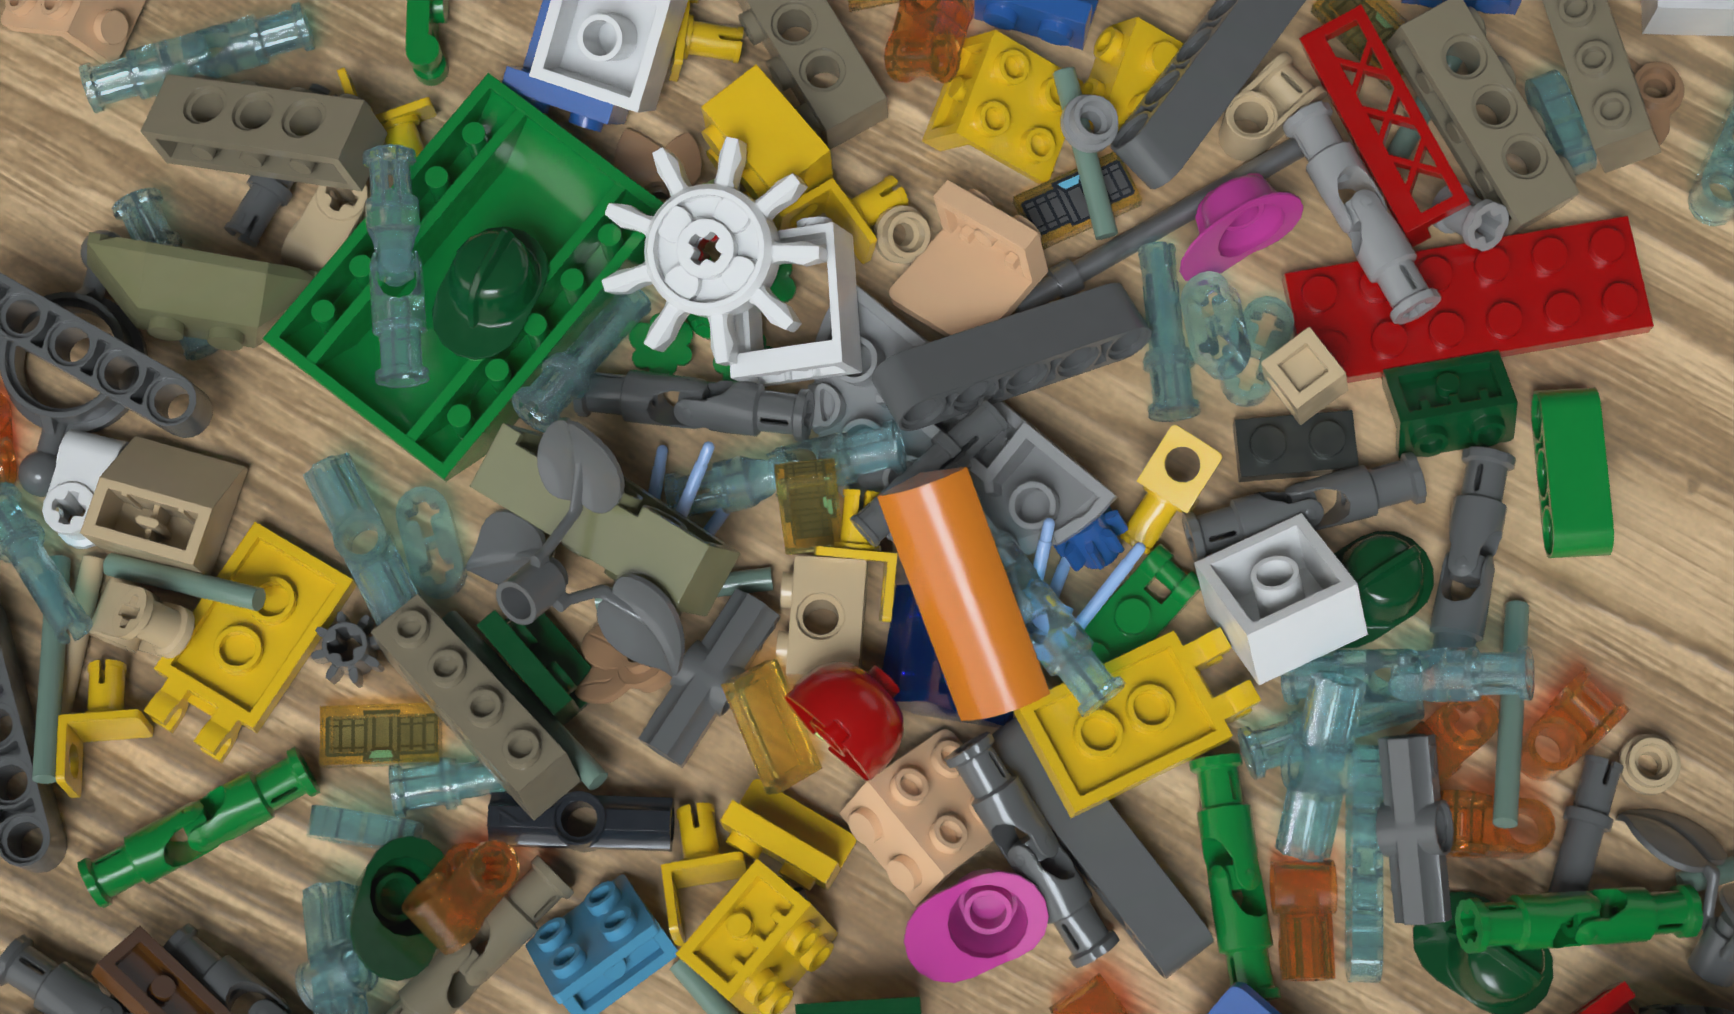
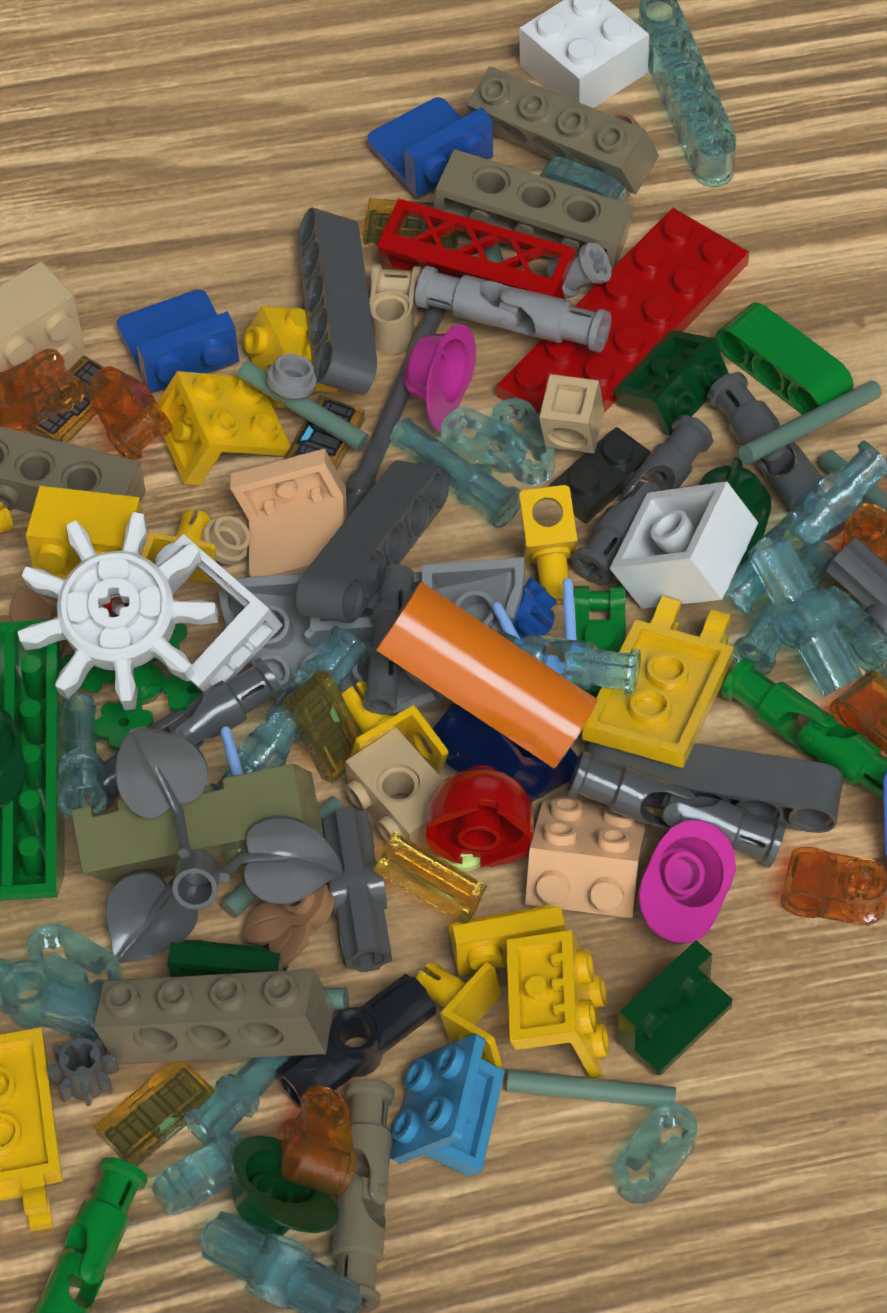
camera: 45 degrees left, 20 degrees down
none -> sand green bar [738,380,882,465]

